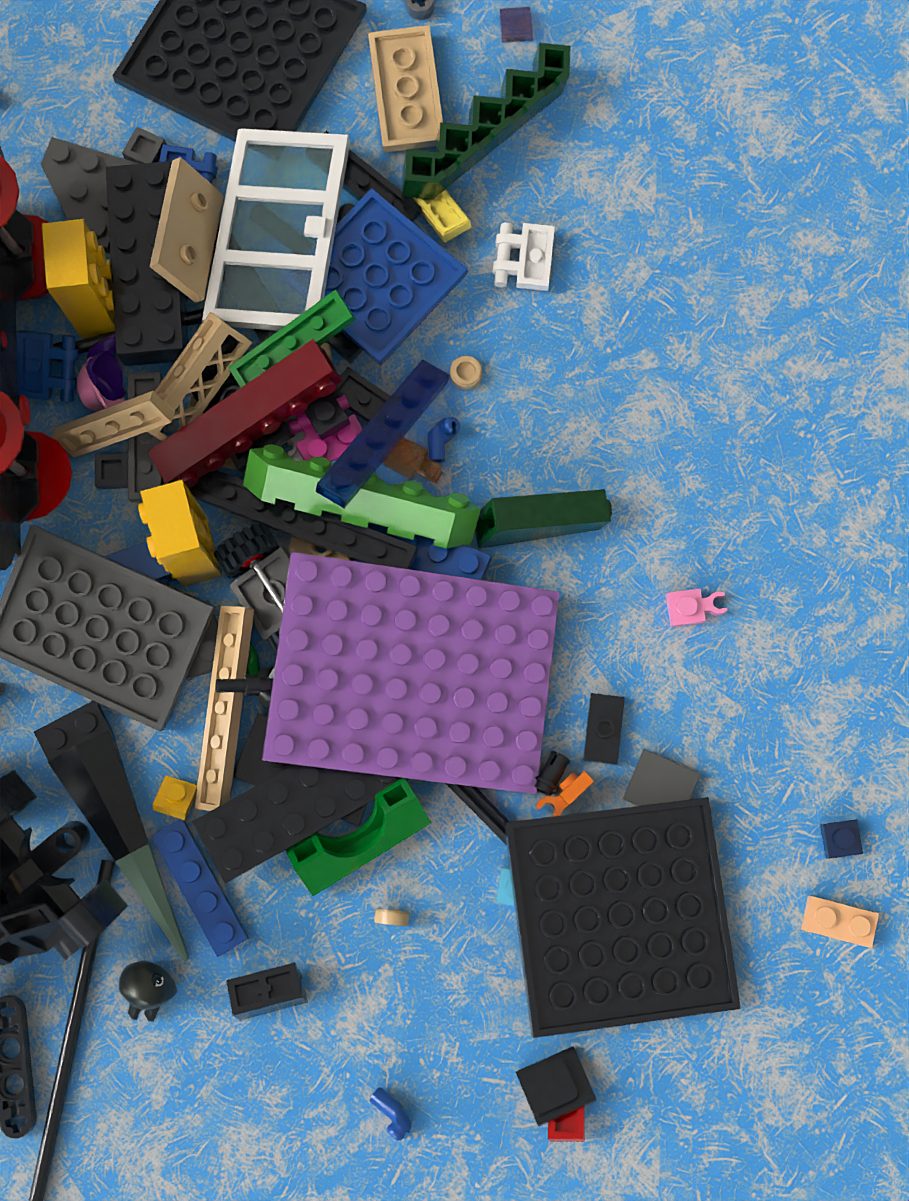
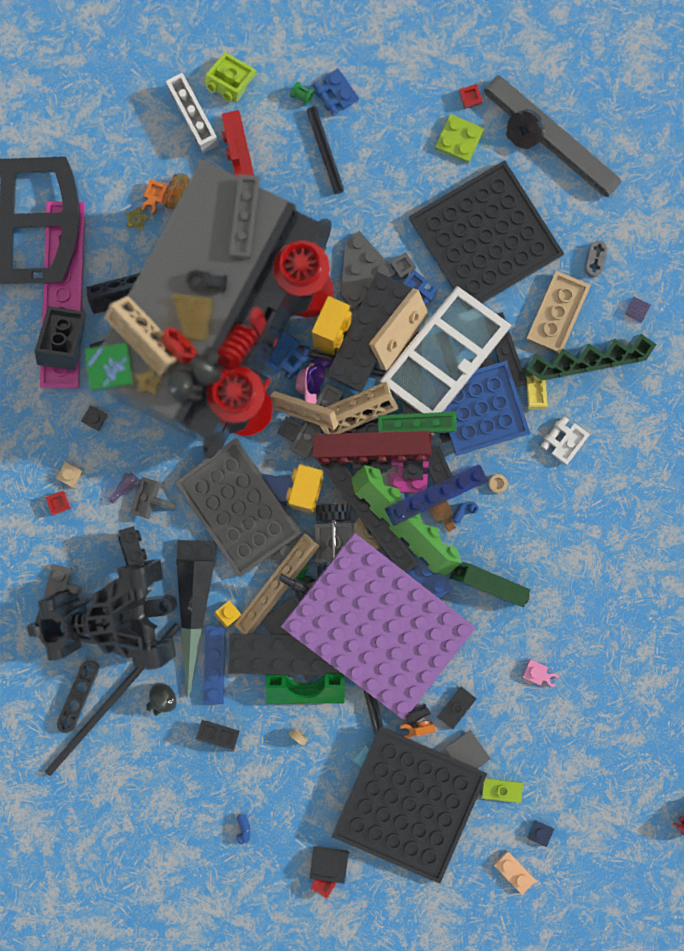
camera: 30 degrees right, 5 degrees up
none -> lime plate [481,778,523,803]

